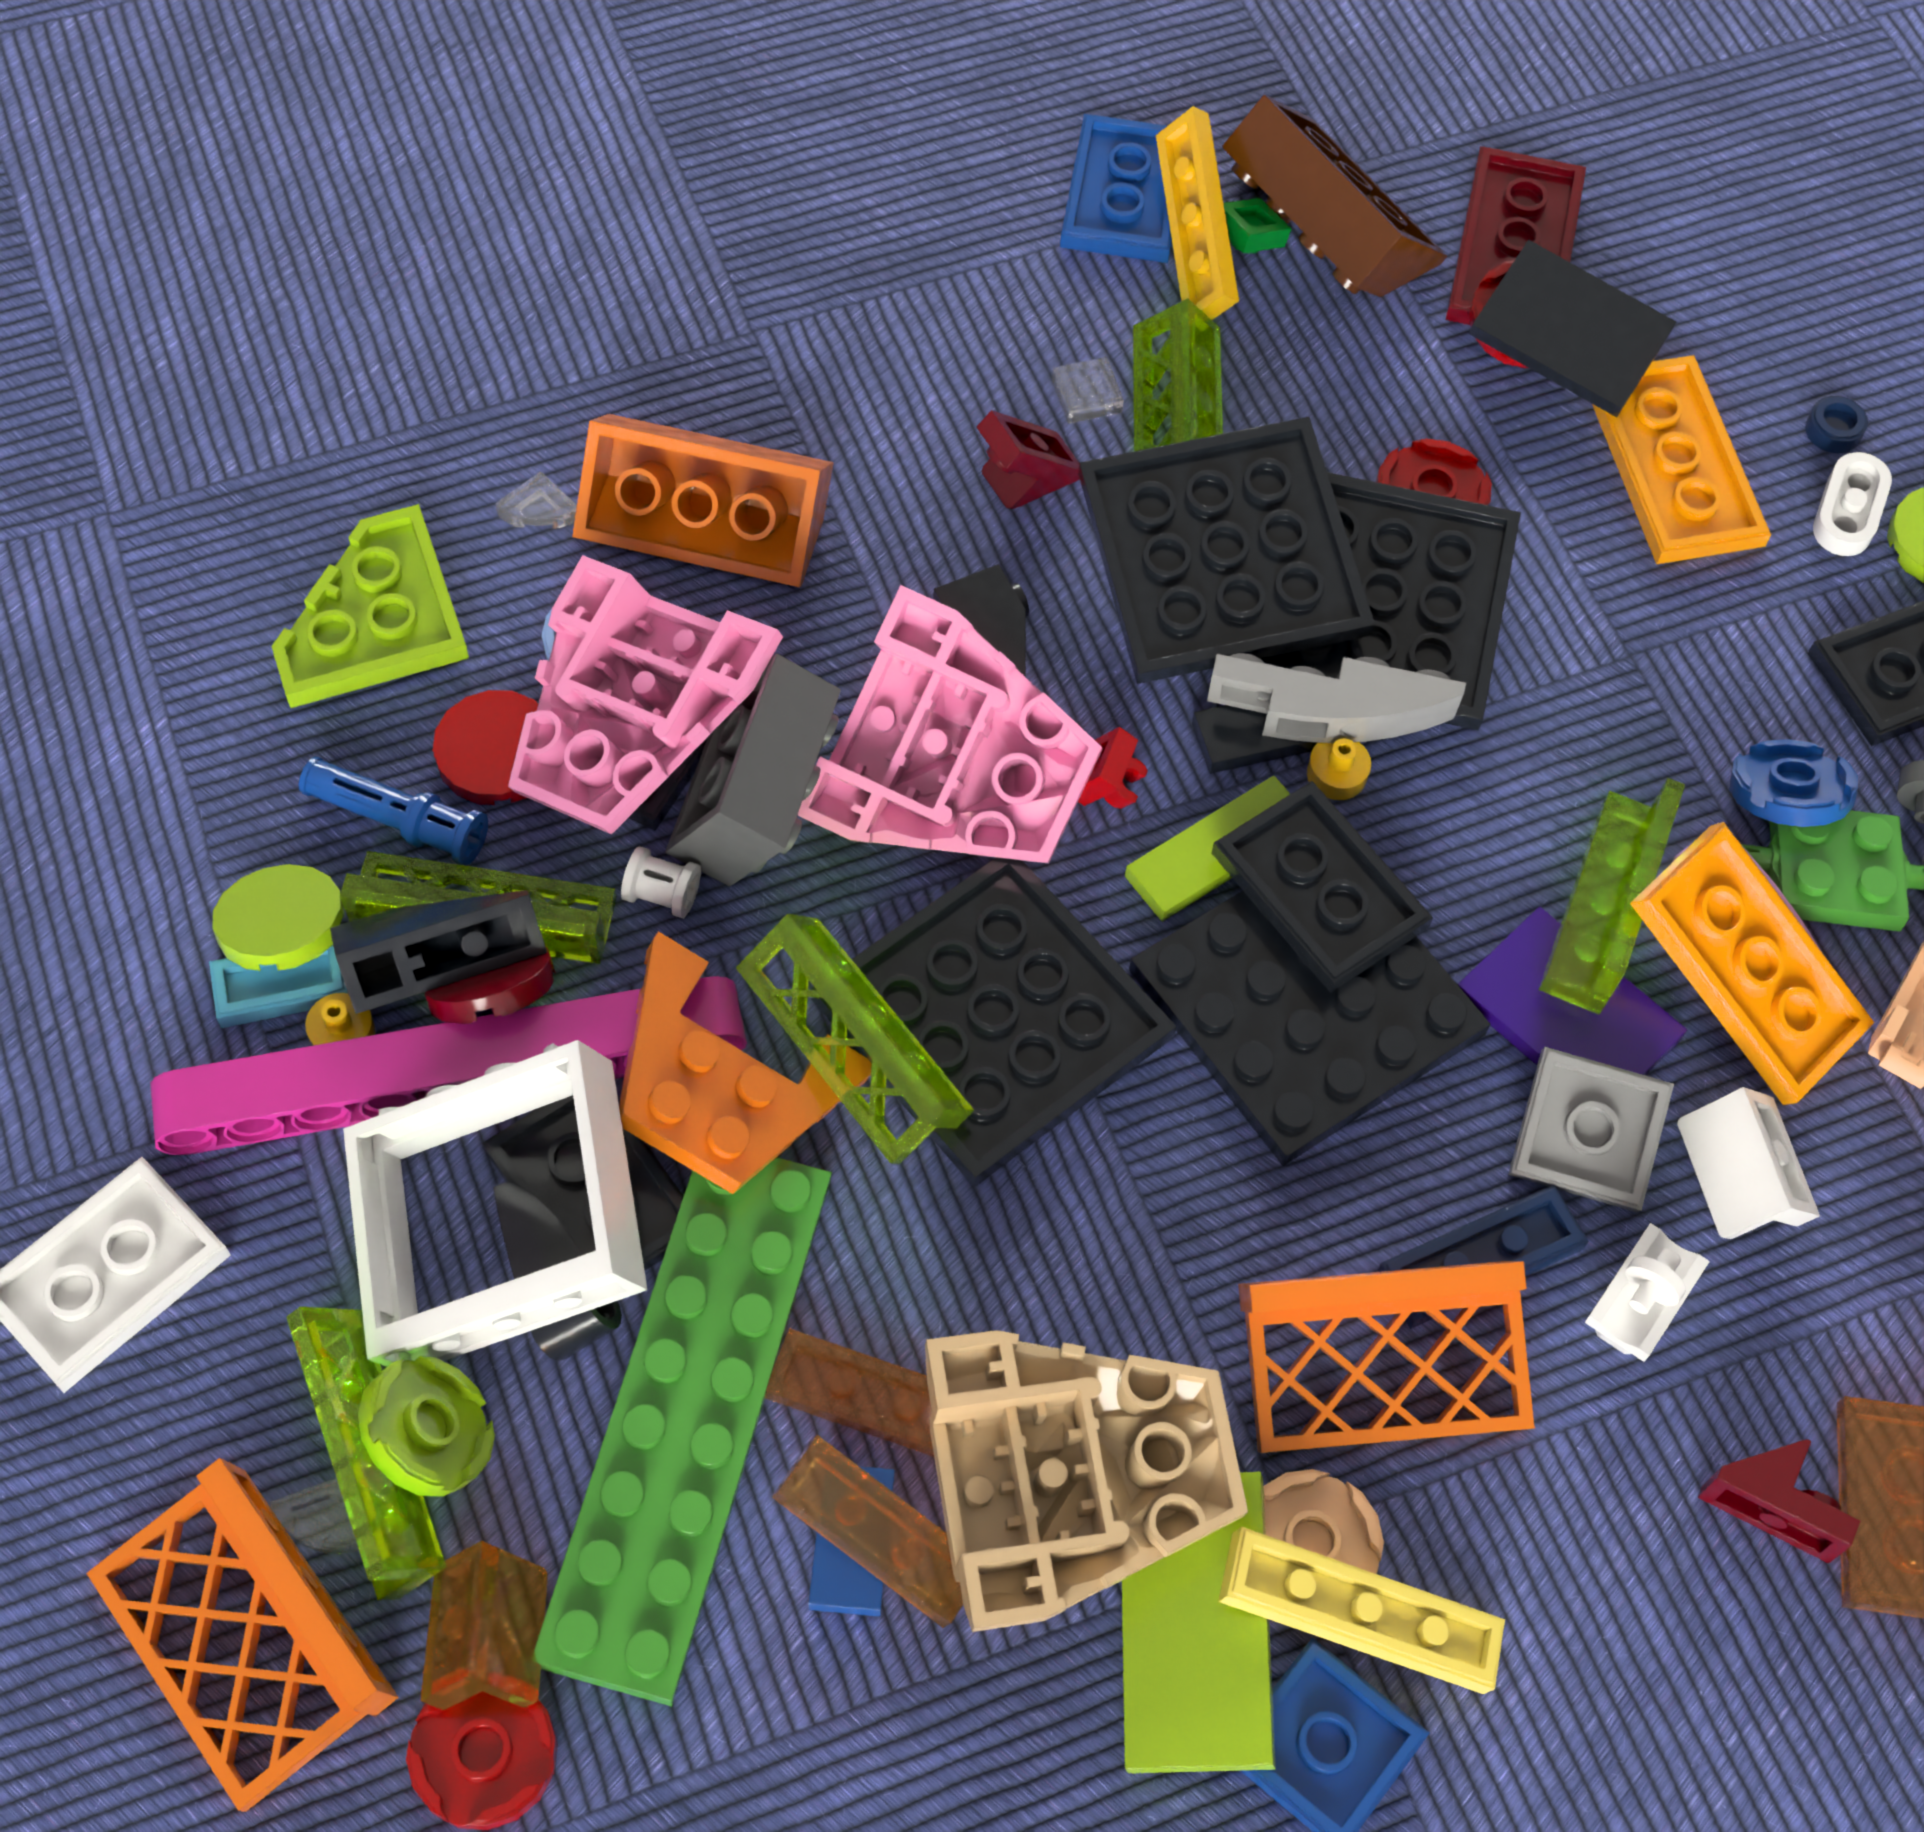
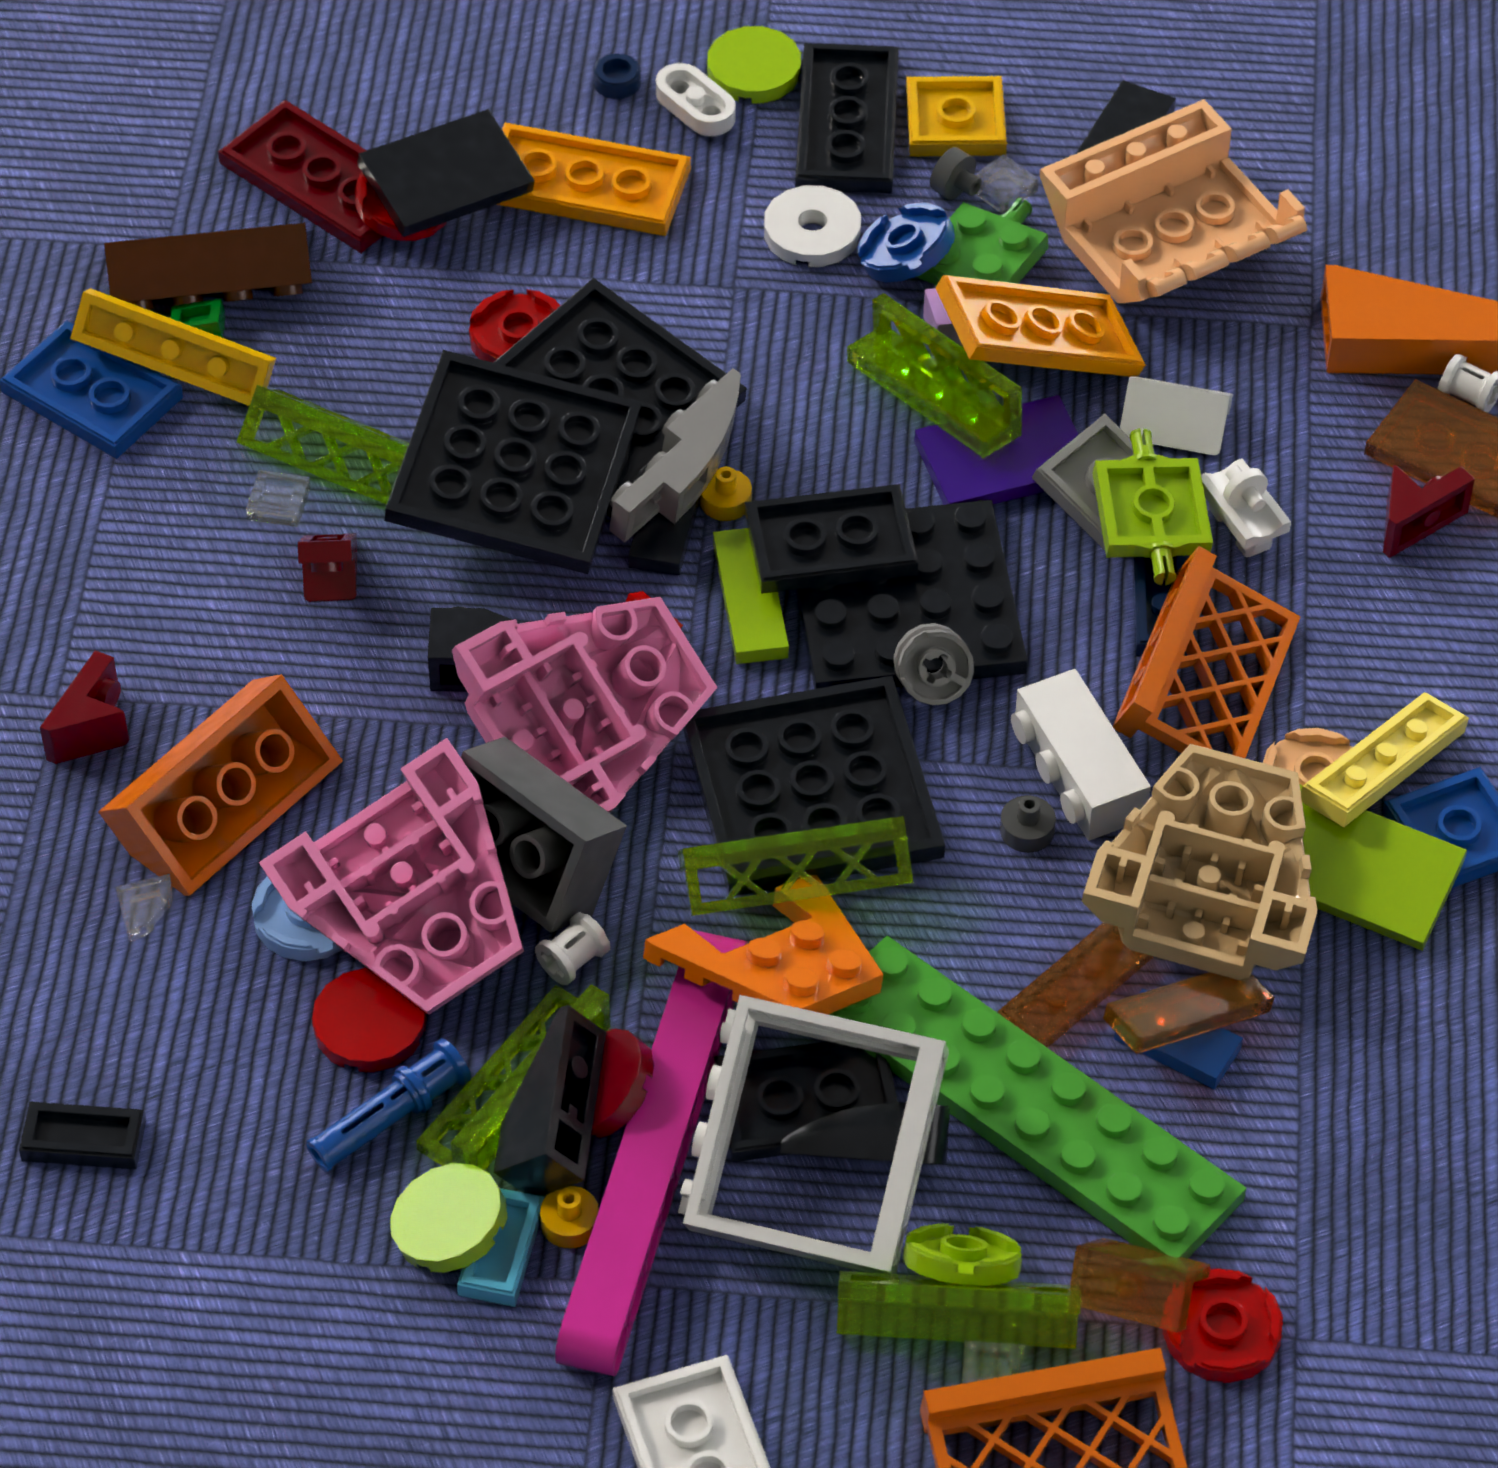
camera: 60 degrees left, 10 degrees down
lime plate [271,504,469,709] -> none
none -> black tile [19,1101,146,1170]
none -> dark red slope [40,650,129,764]
none -> white tile [764,185,861,267]
none -> light grey wheel [894,623,974,705]
none -> dark grey tile [1000,795,1056,853]
none -> white brick [1011,669,1151,841]
none -> lime plate [1092,428,1213,585]

